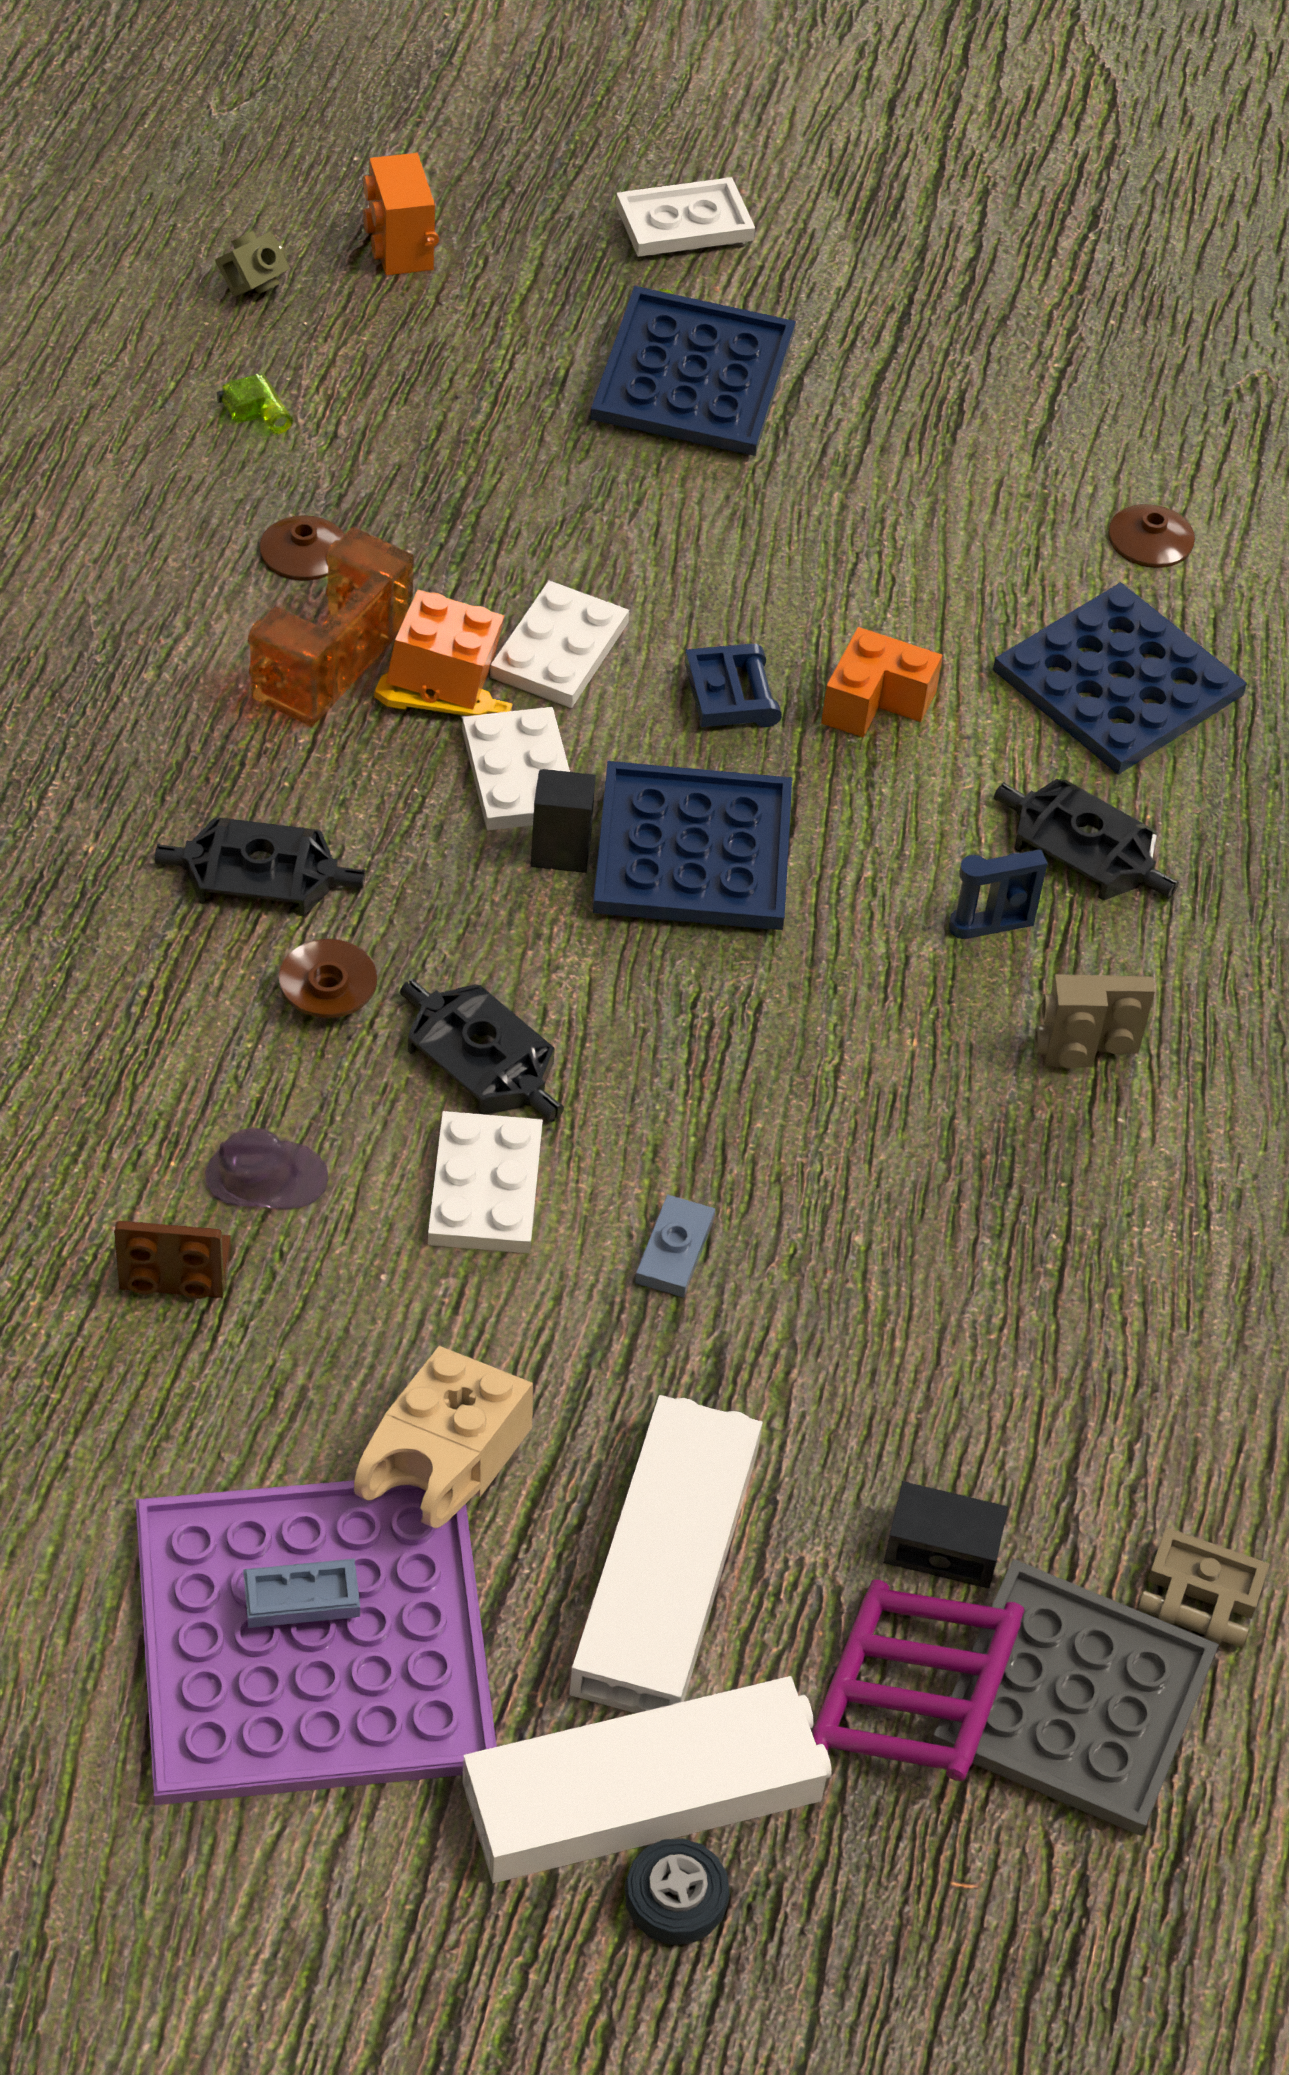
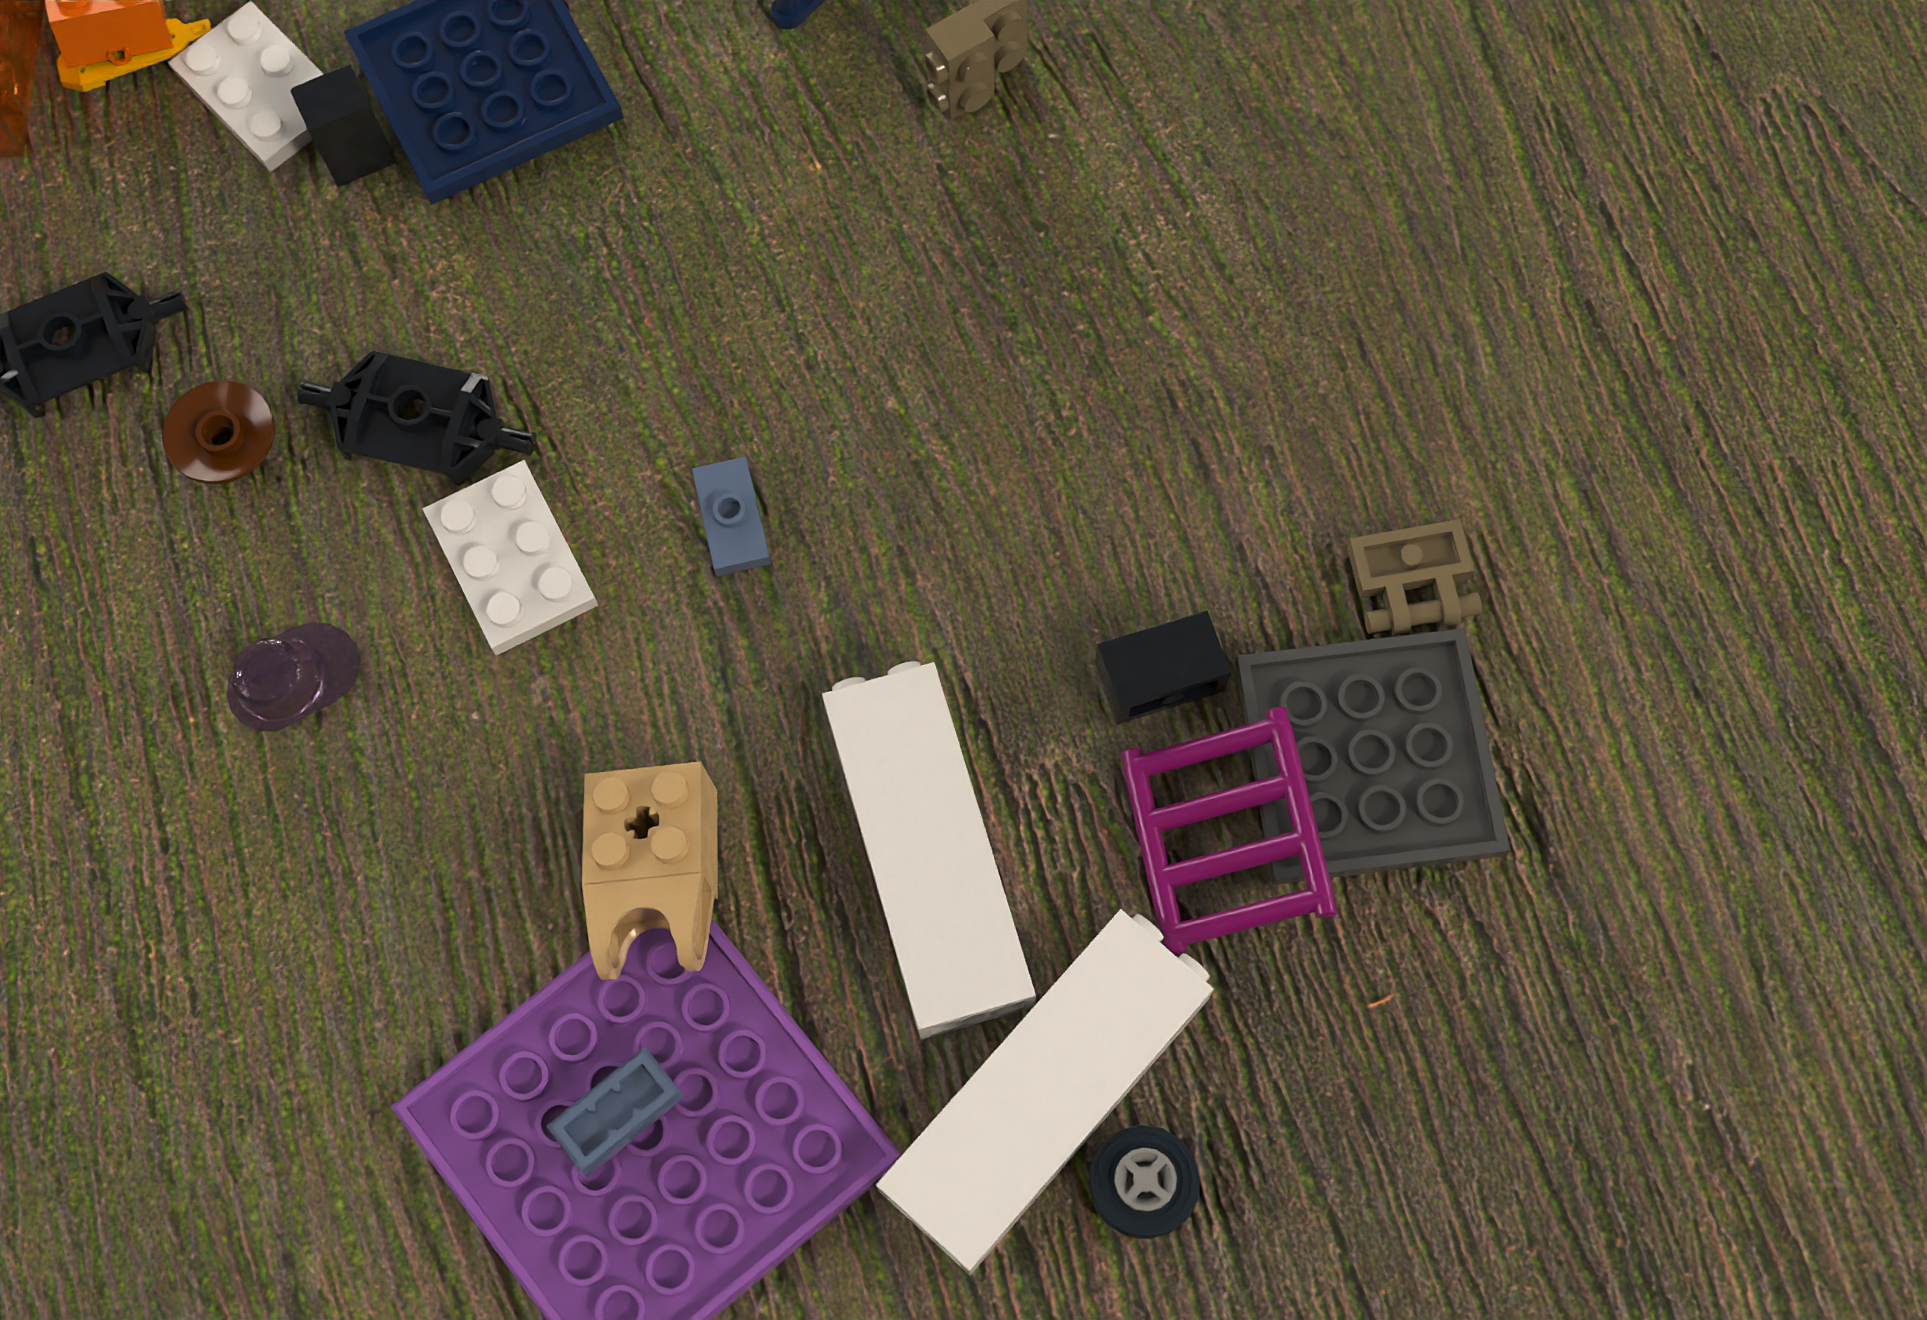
camera: 25 degrees left, 20 degrees up
reddish brown bracket [114,1221,231,1299] -> none

